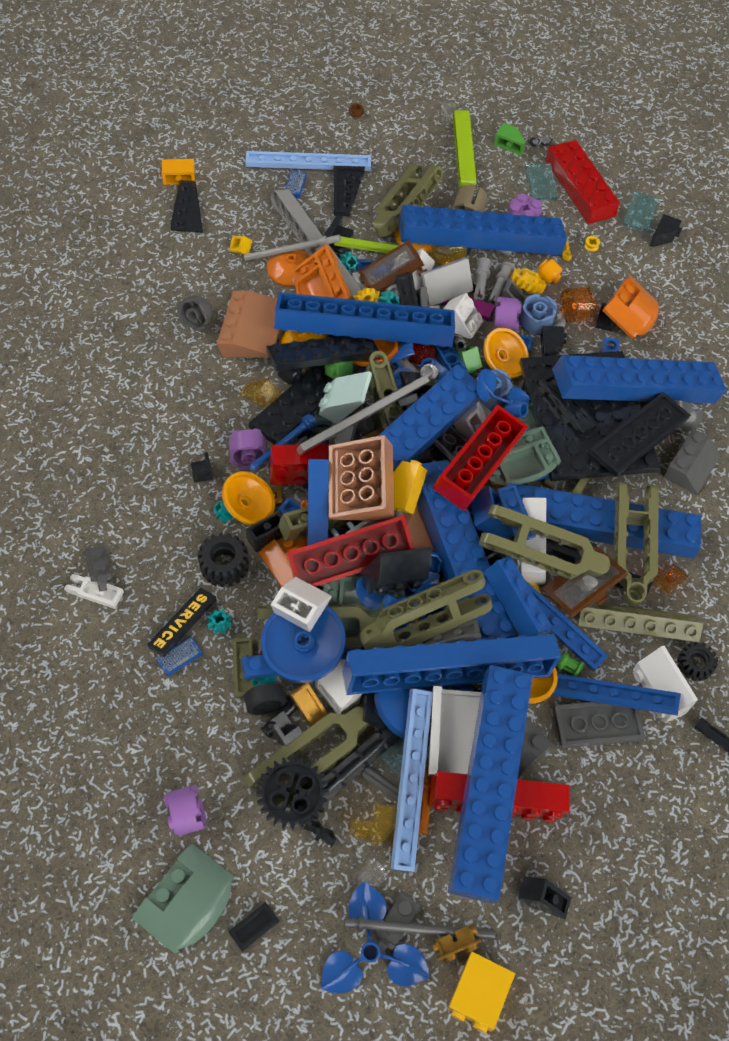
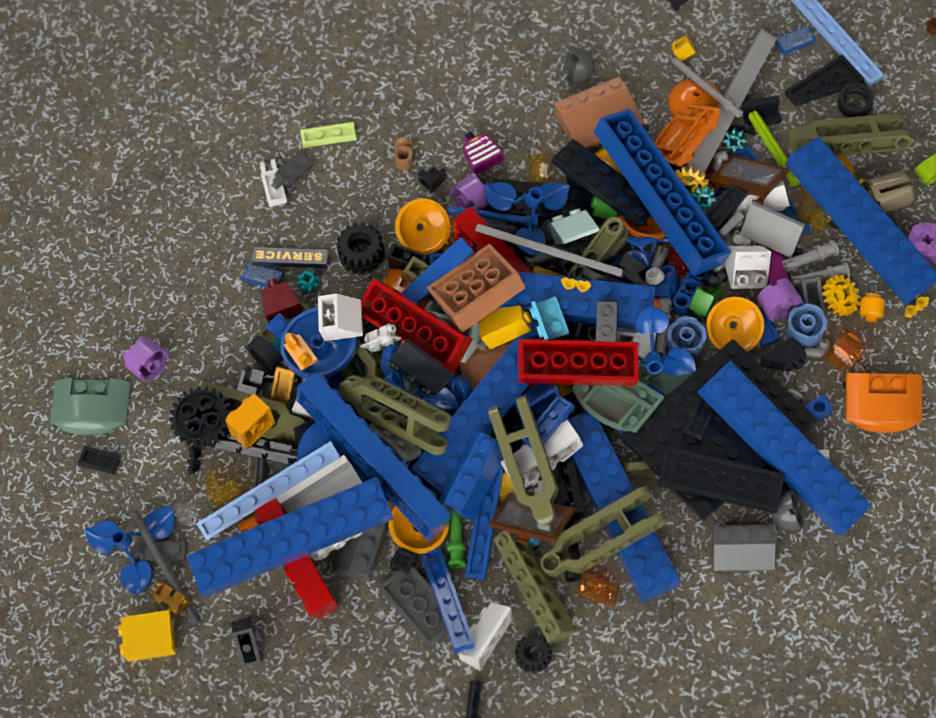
camera: 65 degrees right, 5 degrees up
none -> light orange brick [225,393,275,450]
none -> dark red torso [261,279,302,323]
none -> light orange hinge [284,333,318,371]
none -> yellowish green tile [300,122,357,148]
none -> white hinge [360,324,401,352]
none -> black panel [389,547,418,575]
none -> medium nougat piece [394,138,413,170]
none -> magenta torso [463,132,504,175]
none -> blue plant [484,182,569,256]
none -> medium azure bracket [529,296,570,340]
none -> yellow piece [561,277,591,293]
none -> brick [596,299,619,342]
none -> black tyre [837,82,874,117]

